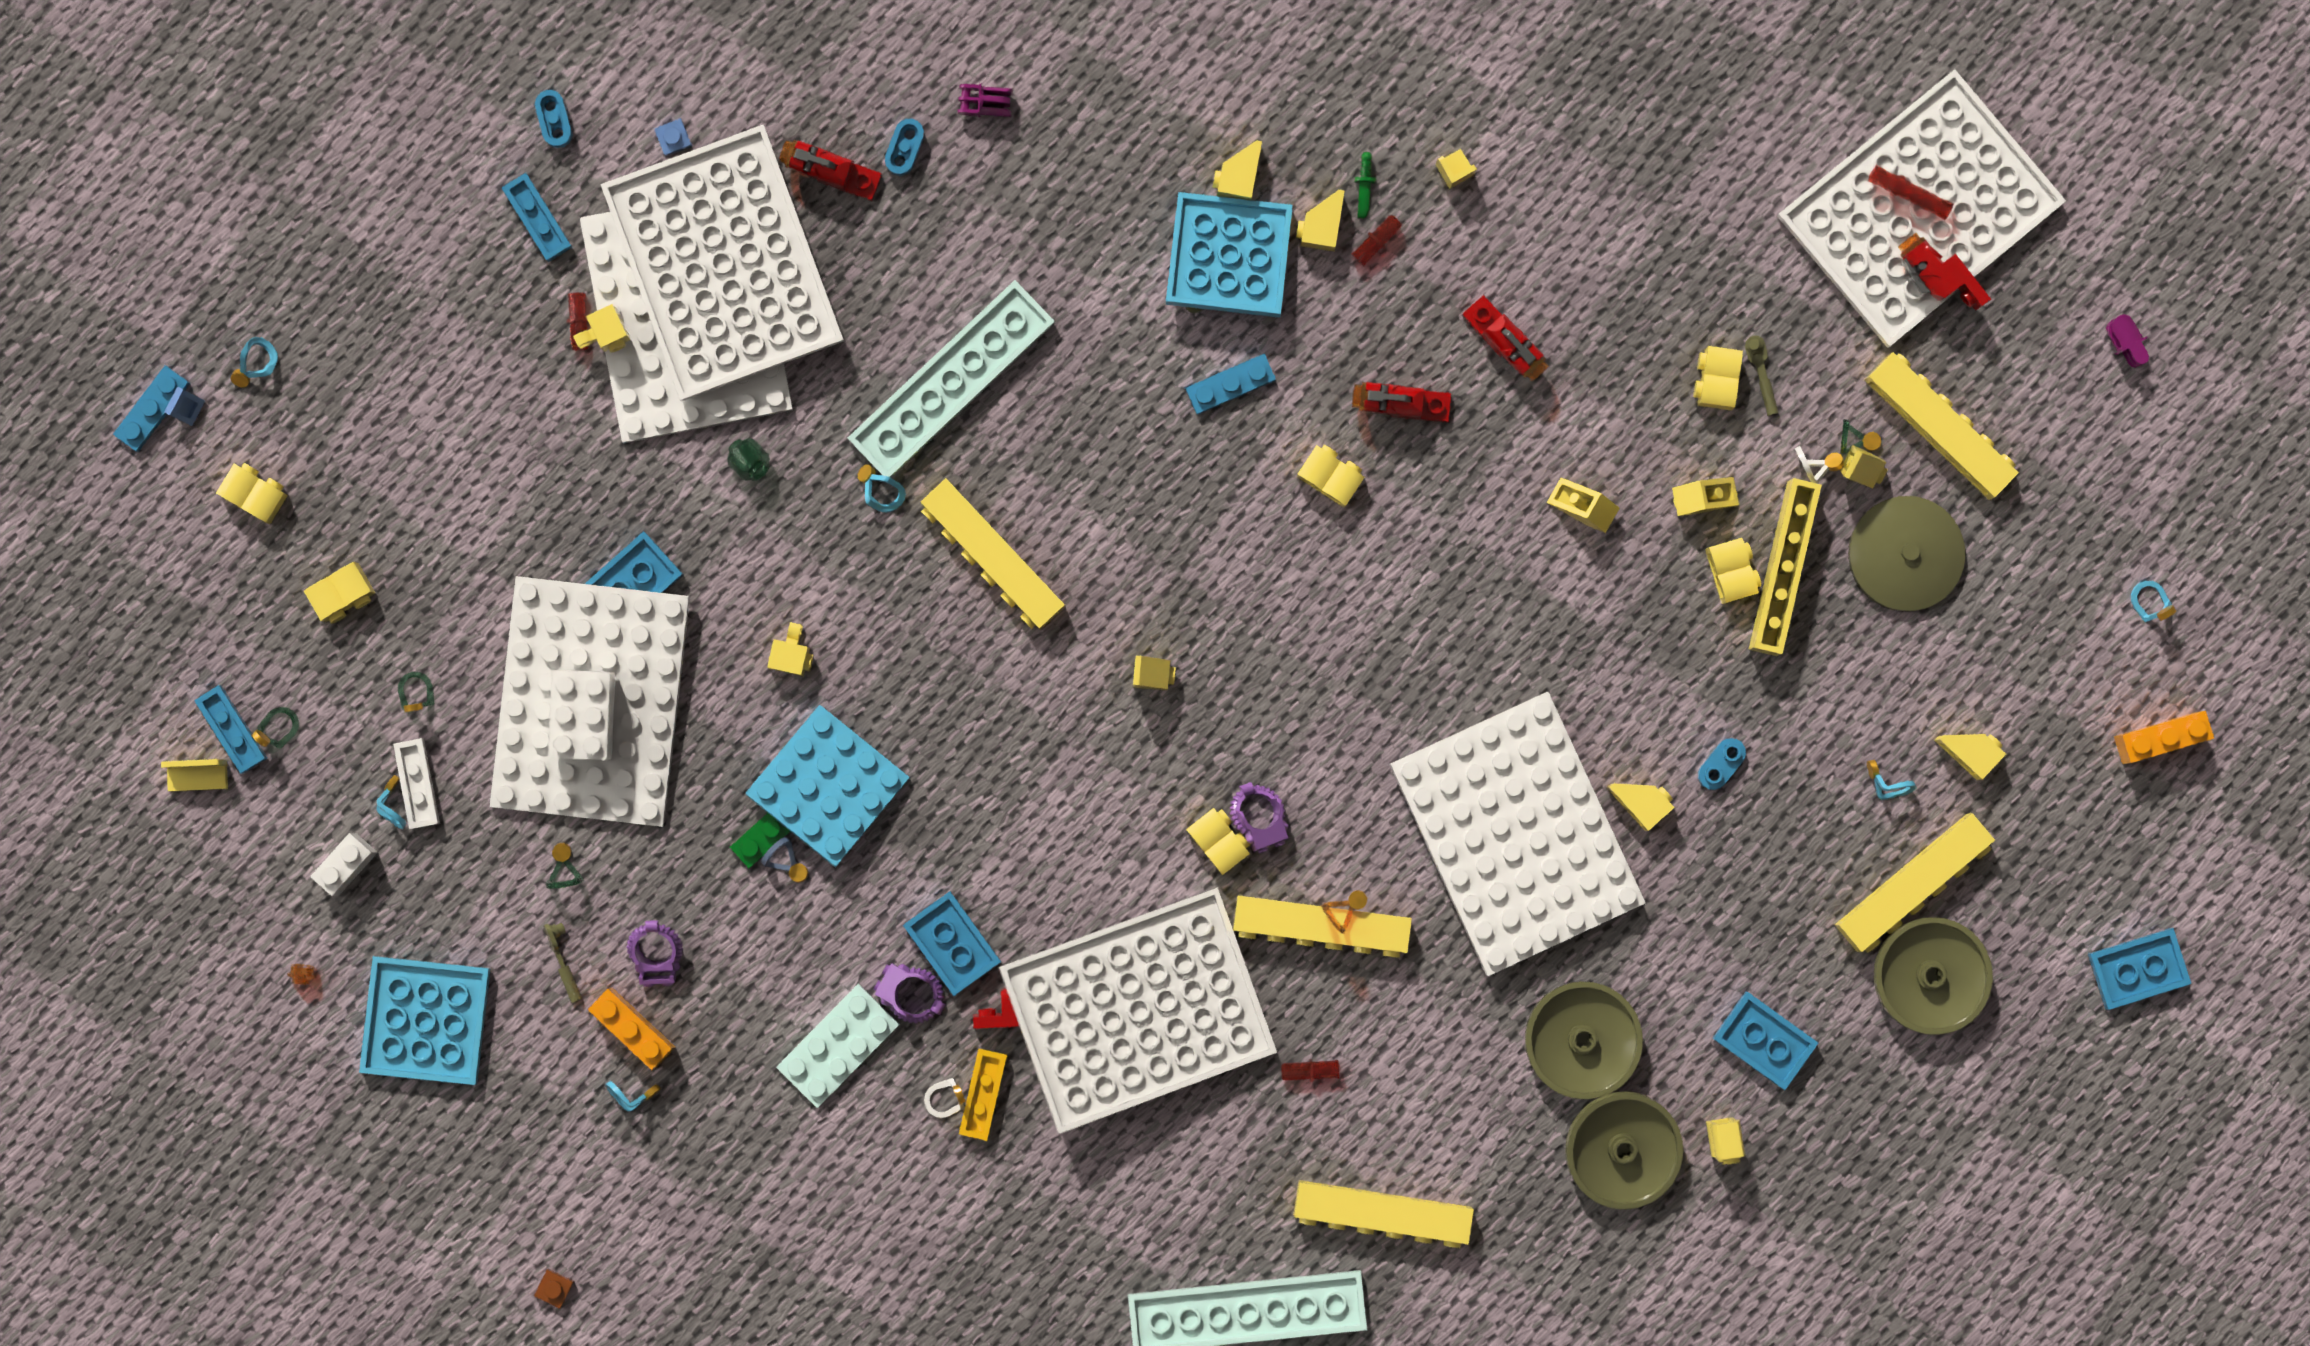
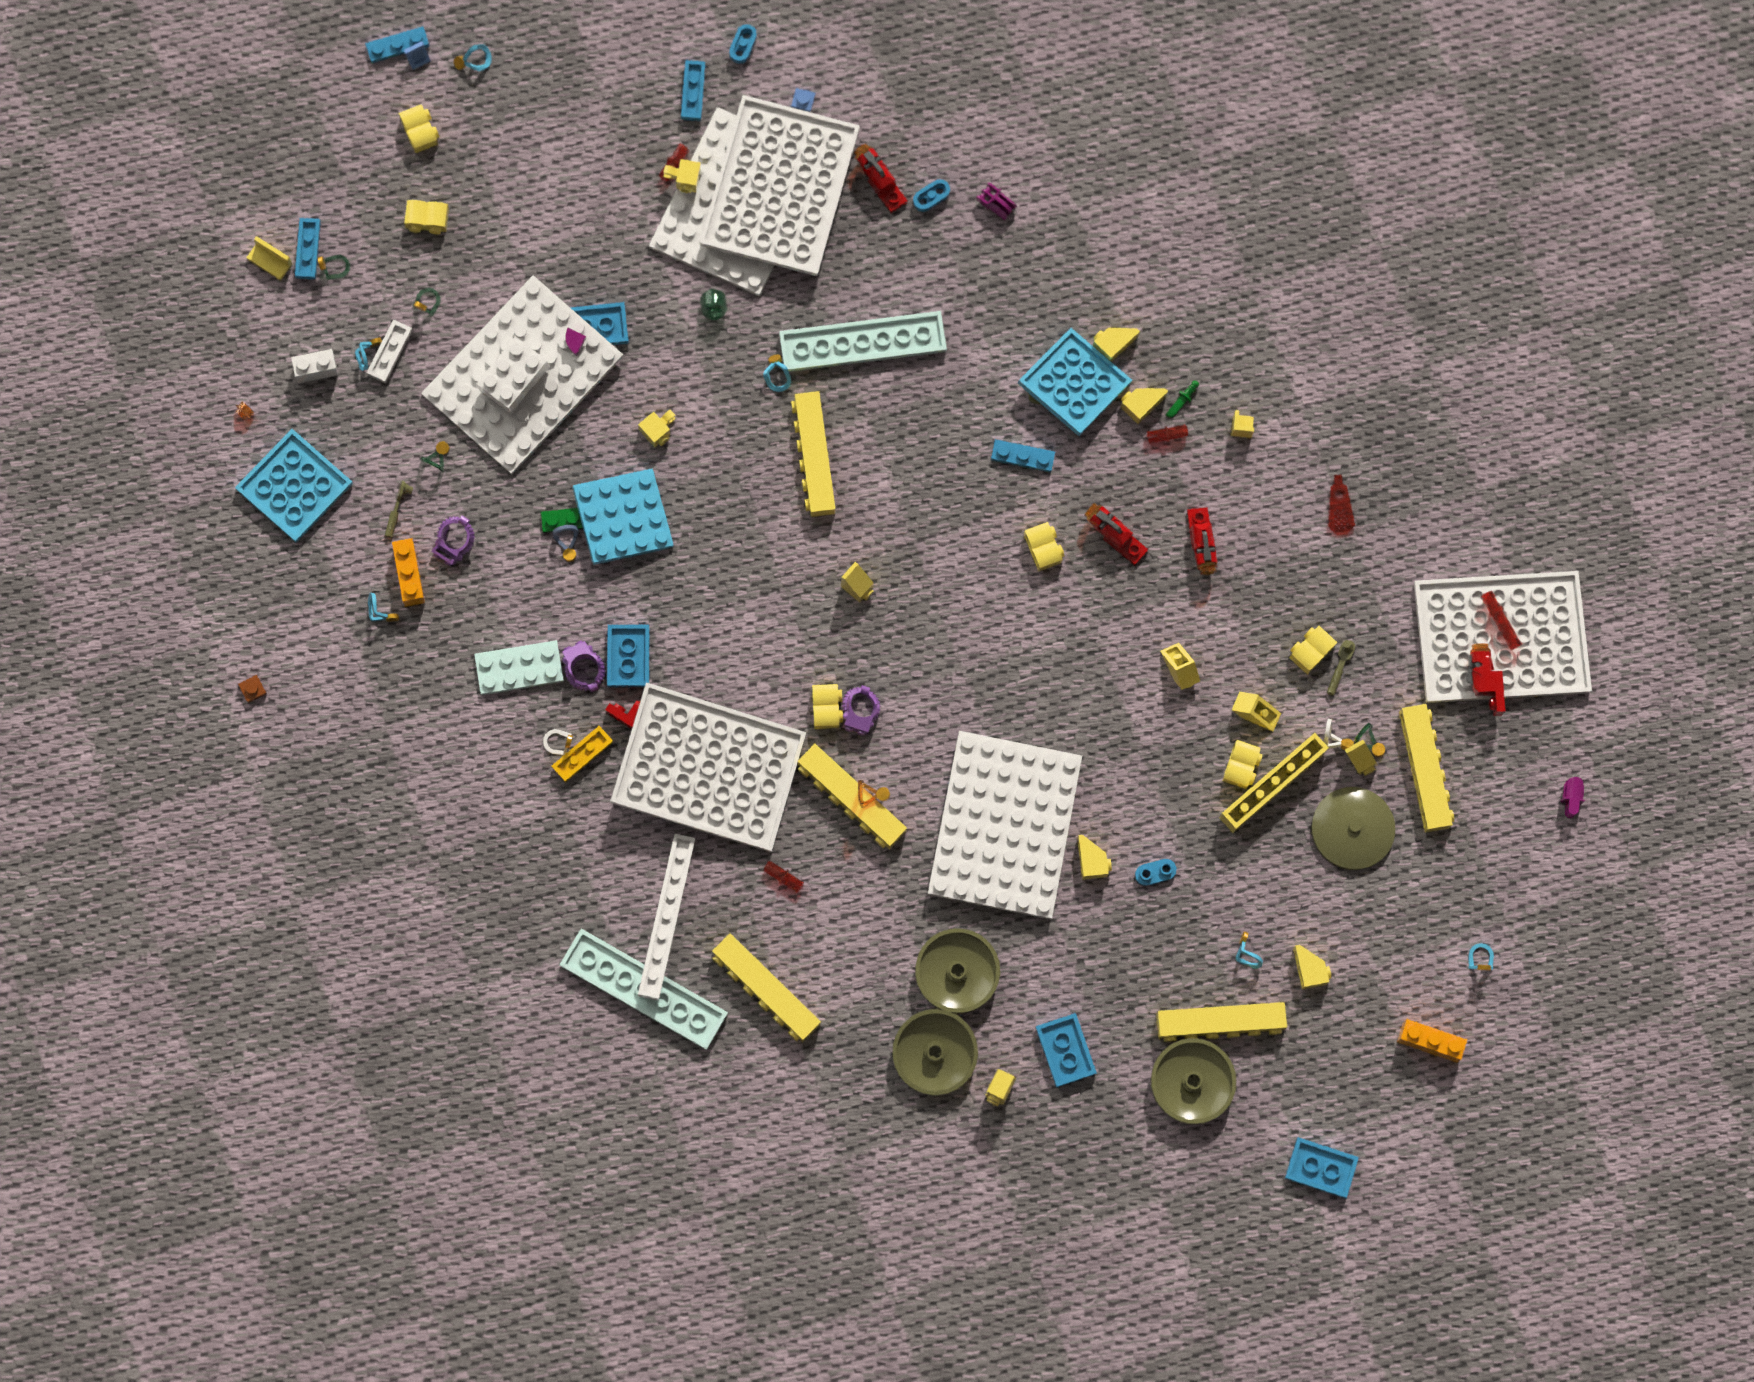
camera: 30 degrees right, 10 degrees down
none -> magenta tile [565,328,586,356]
none -> white plate [638,834,695,1001]
none -> clear red piece [1328,474,1355,535]

